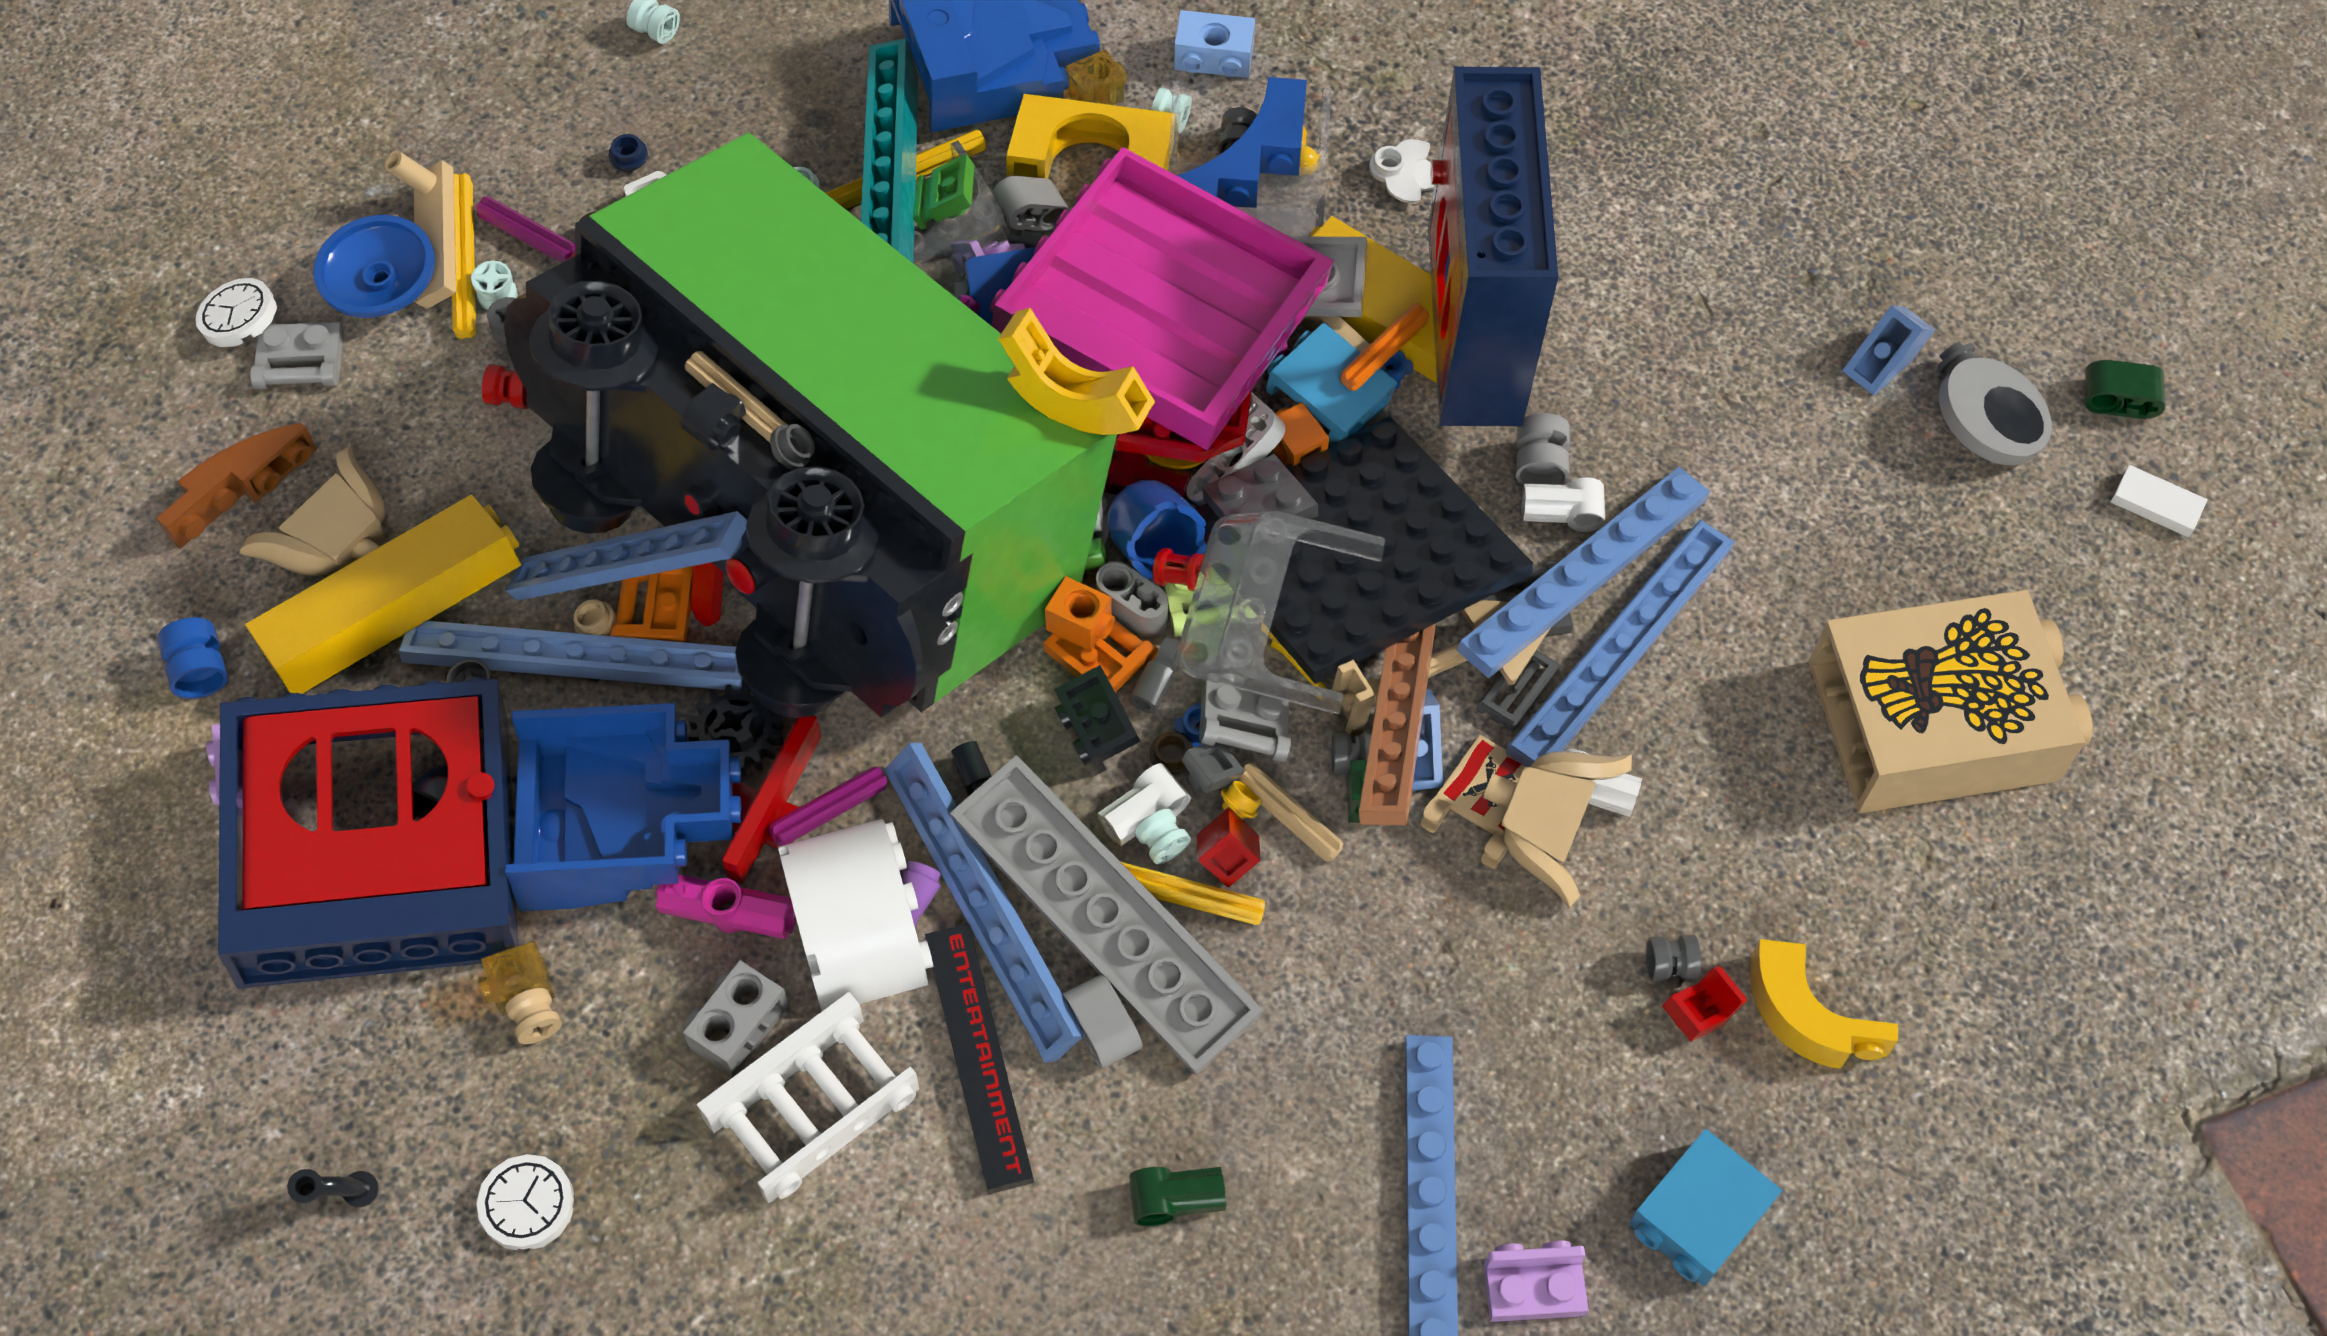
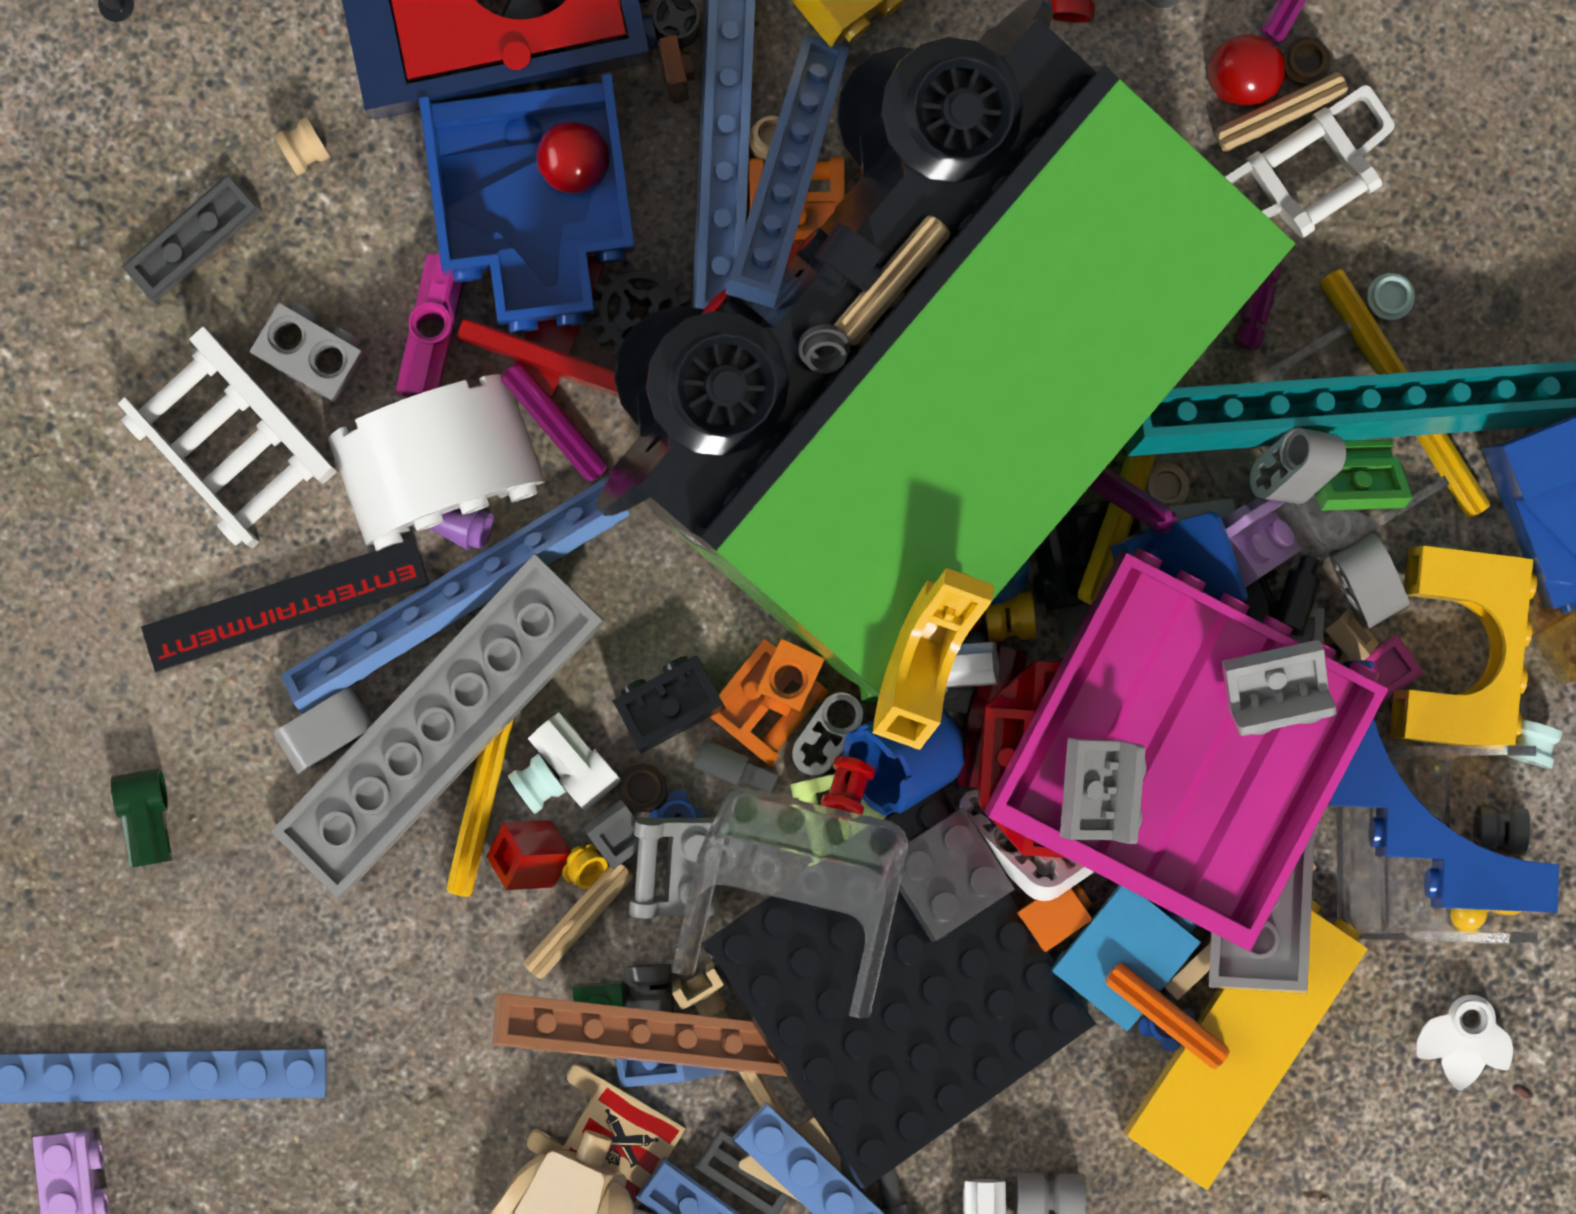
camera: 85 degrees right, 25 degrees up
white tile [476,1154,574,1251] -> none
clear yellow brick [478,941,556,1016] -> none
dark blue plate [608,134,648,171] -> none
black bar [951,741,992,795] -> none
dark blue door [1428,66,1559,427] -> none
none -> dark grey tile [121,173,262,304]
none -> red hair [536,121,609,194]
none -> reddish brown plate [658,35,695,104]
none -> light grey bracket [1060,738,1146,844]
none -> light grey bracket [1222,639,1336,736]
none -> light grey beam [1250,427,1346,504]

